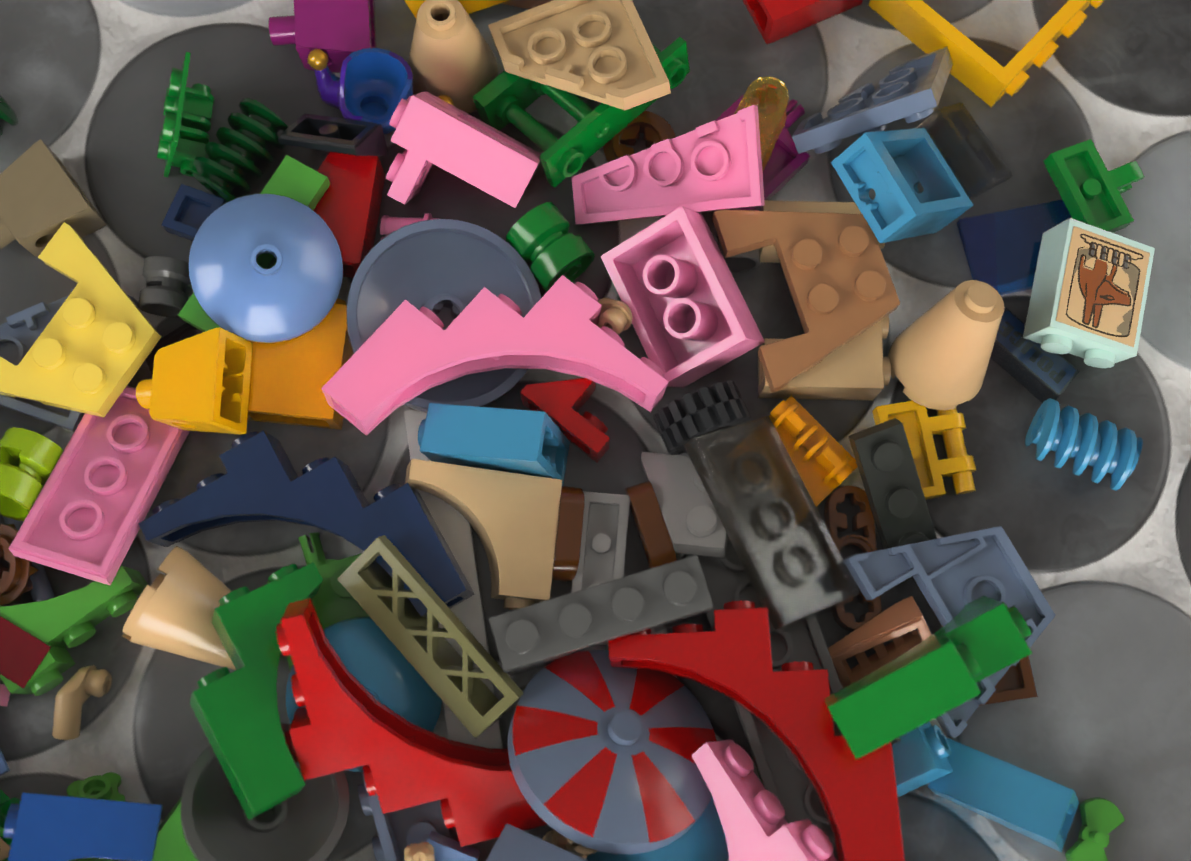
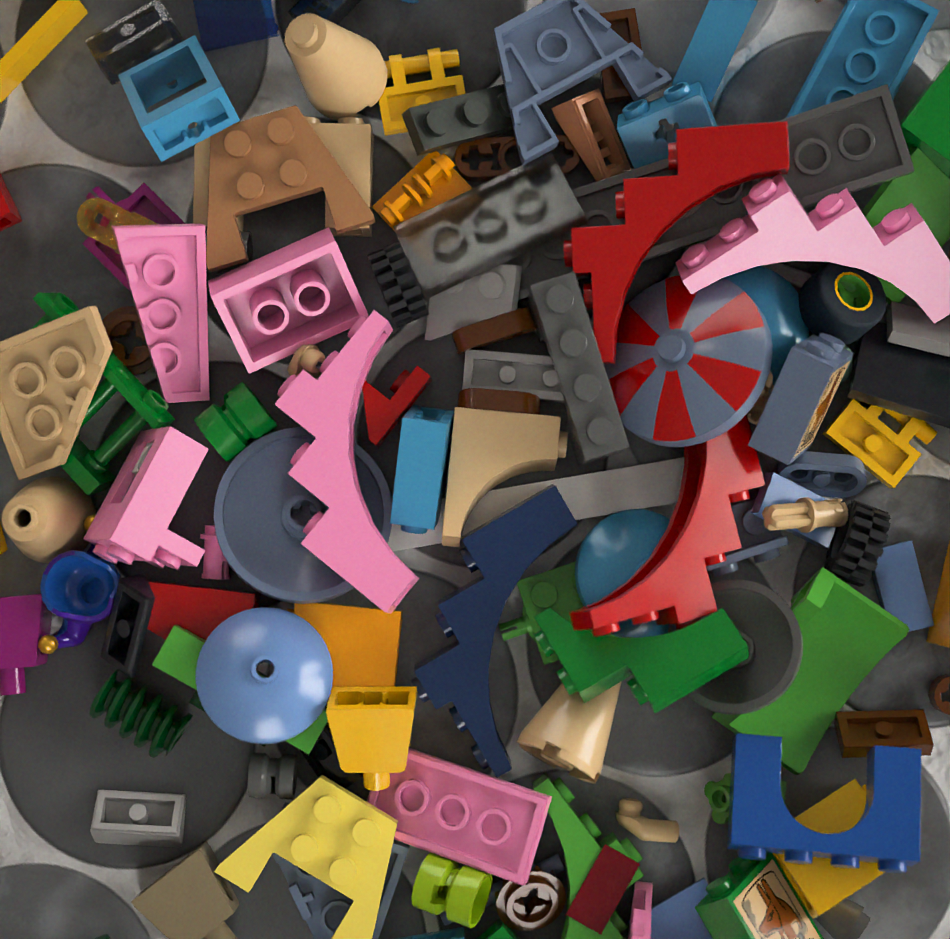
camera: 90 degrees left, 10 degrees up
green hinge [157,52,215,177] -> none
dark blue plate [161,184,227,241] -> none
olive fence [338,535,524,739] -> none
sand blue plate [792,47,953,154] -> none
green arch [825,595,1032,759] -> none
none -> light grey slope [90,790,186,848]

